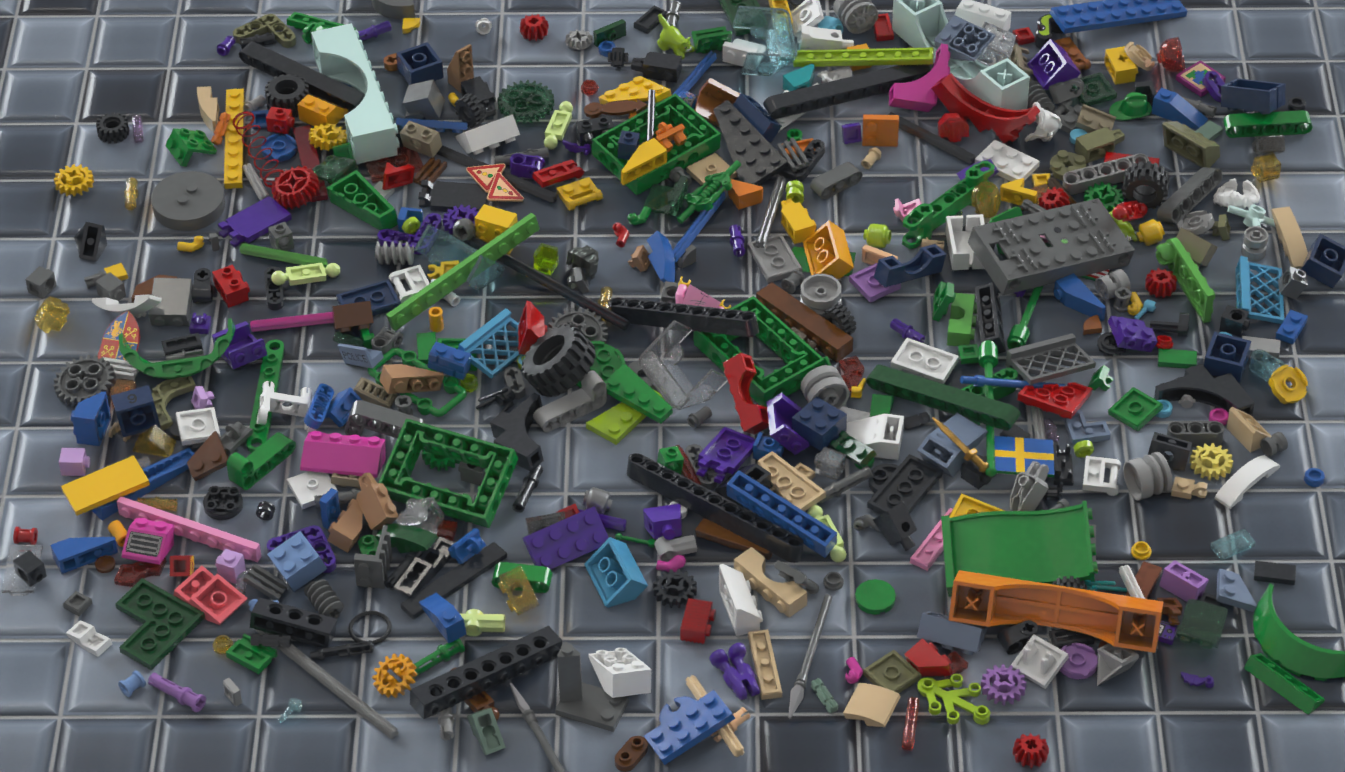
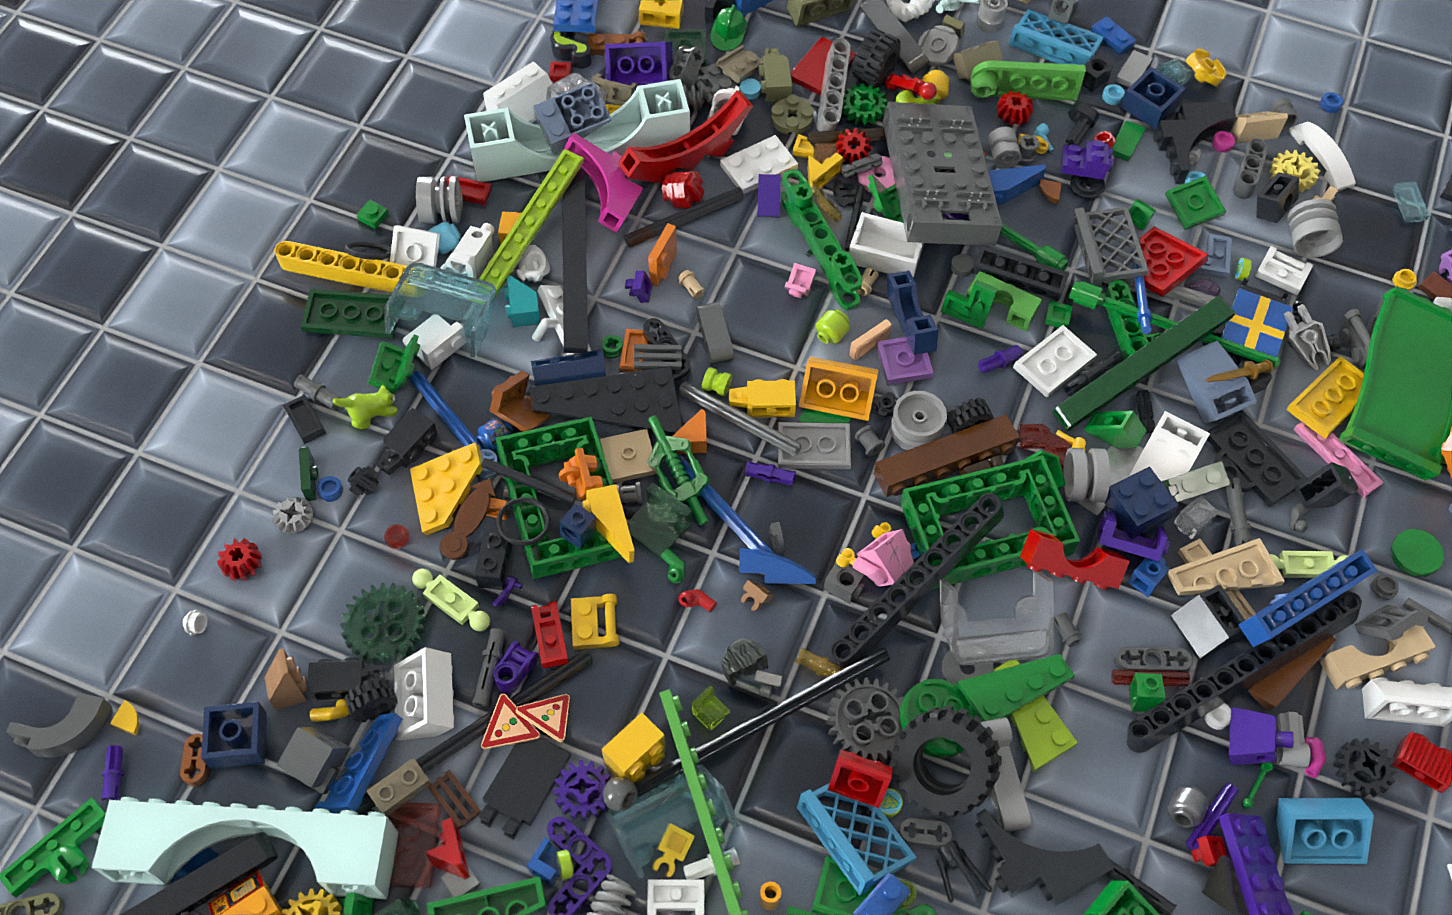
camera: 70 degrees left, 15 degrees up
dark purple tile [696,427,756,484] -> none
none -> black tyre [496,498,551,546]

